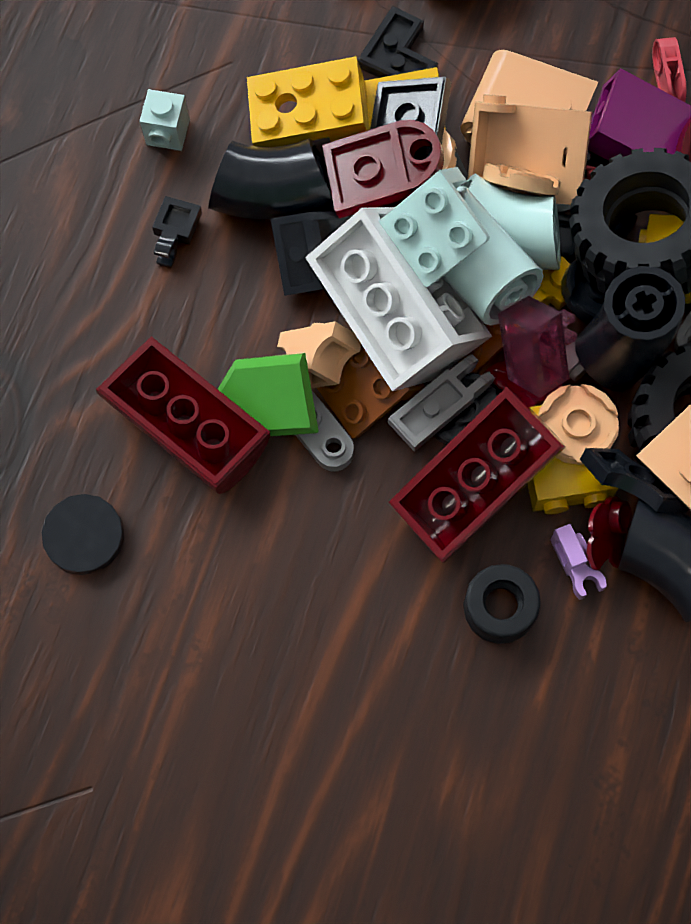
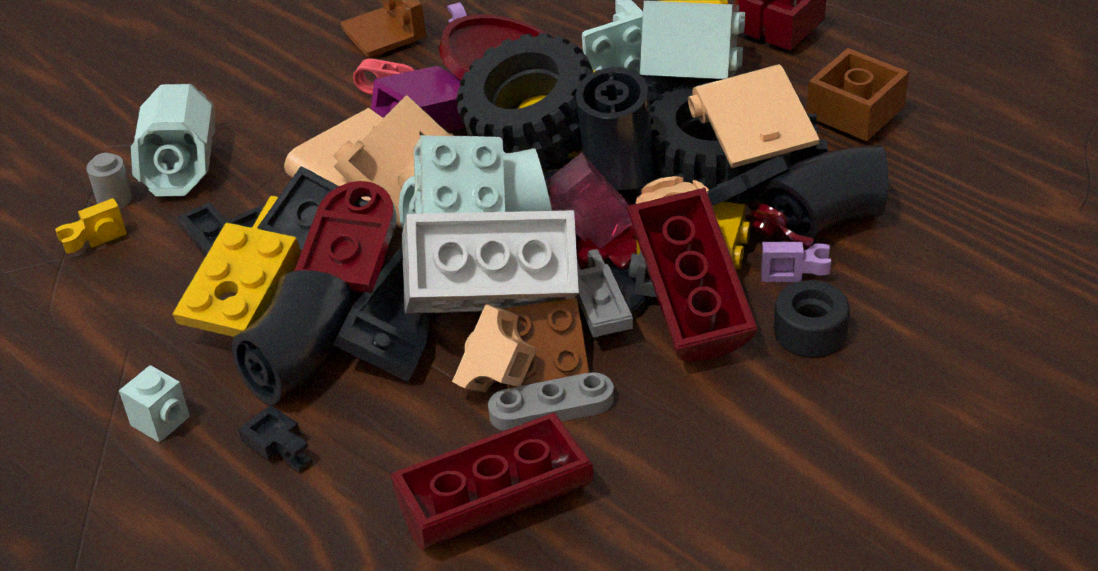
camera: 65 degrees left, 30 degrees down
bright green tile [218,353,319,436] -> none

